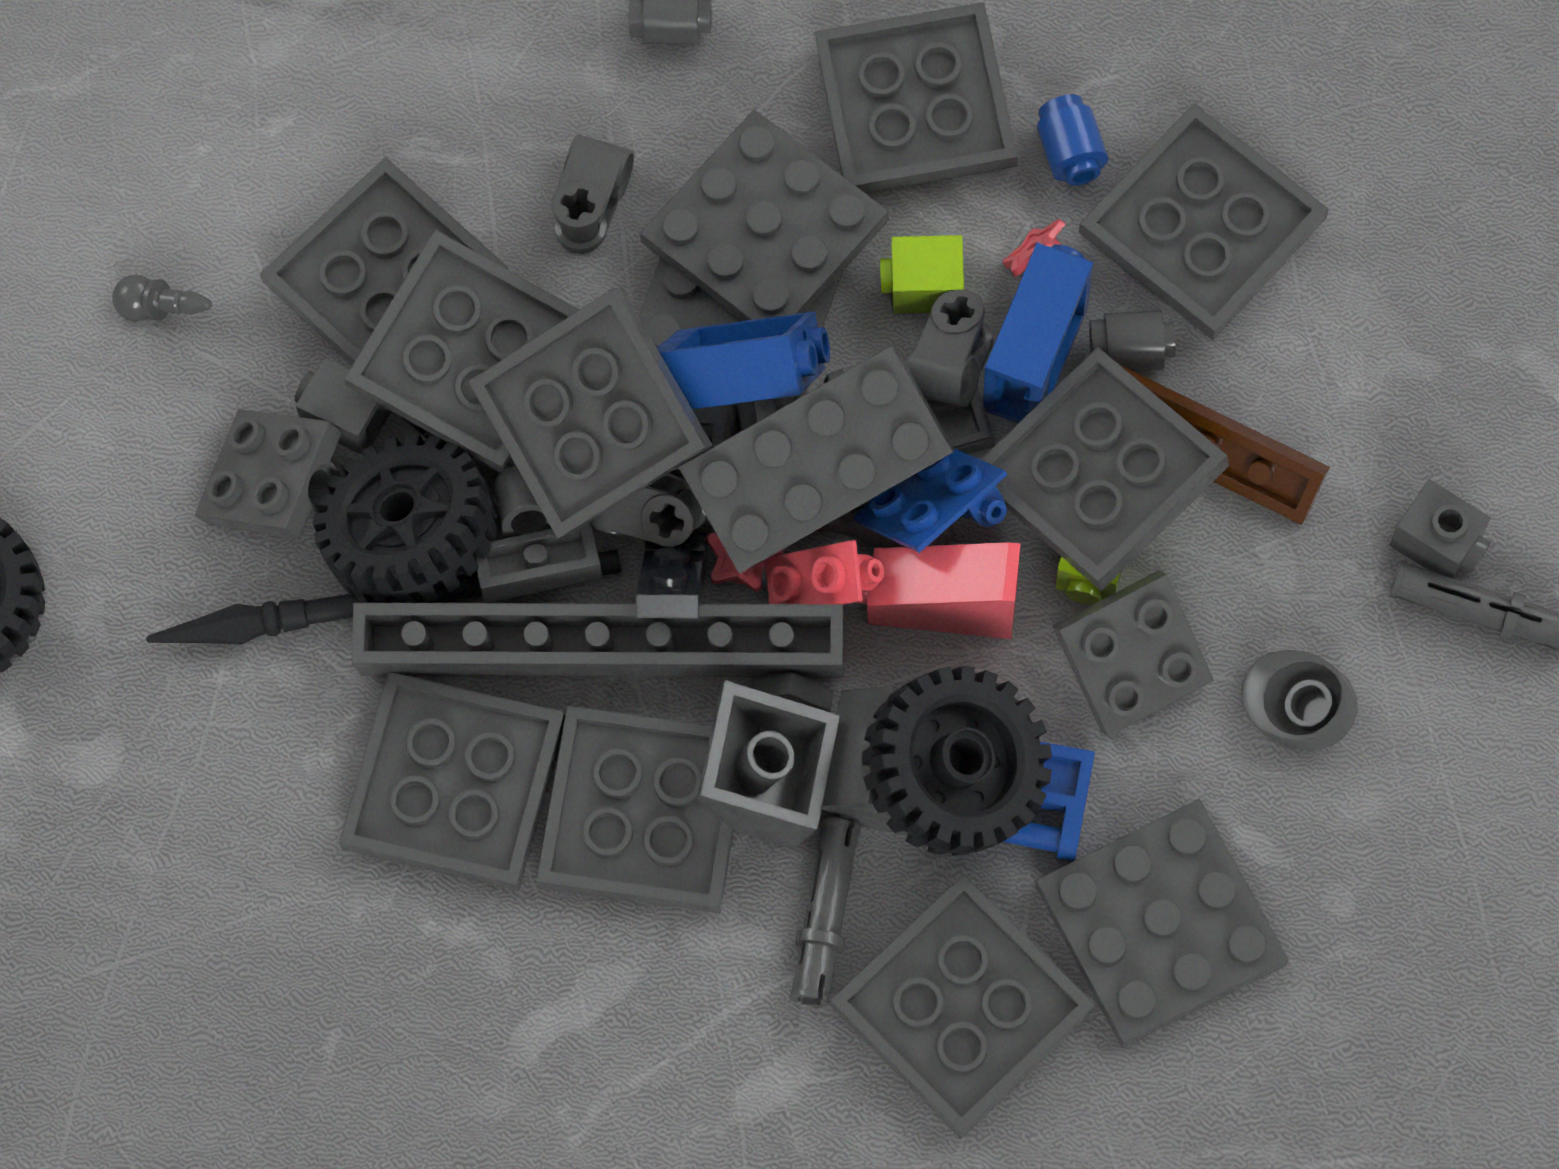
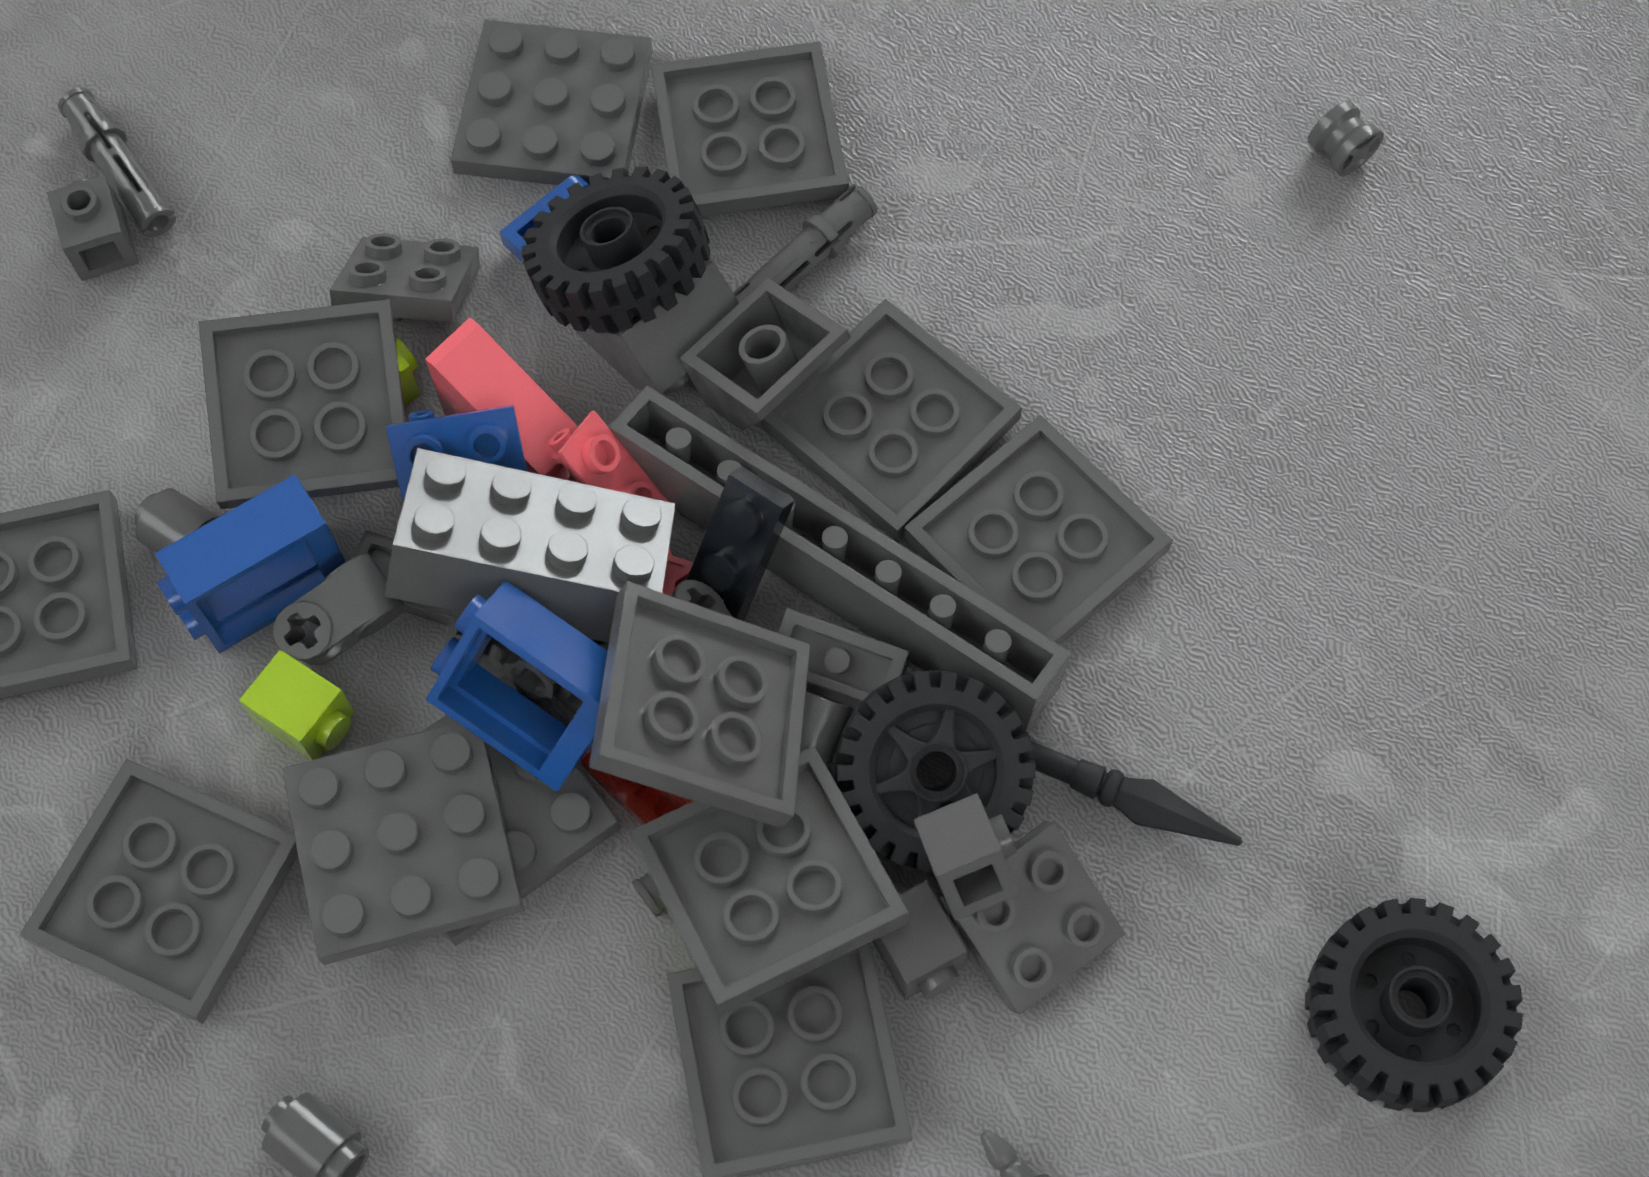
camera: 150 degrees left, 5 degrees down
dark grey piece [552,134,635,253] -> none
coral plate [1002,219,1065,277] -> none
blue brick [1037,94,1109,186] -> none
reddish brown plate [1119,364,1330,525] -> none
dark grey hat [1242,650,1358,751] -> none
none -> dark grey brick [913,793,1020,921]

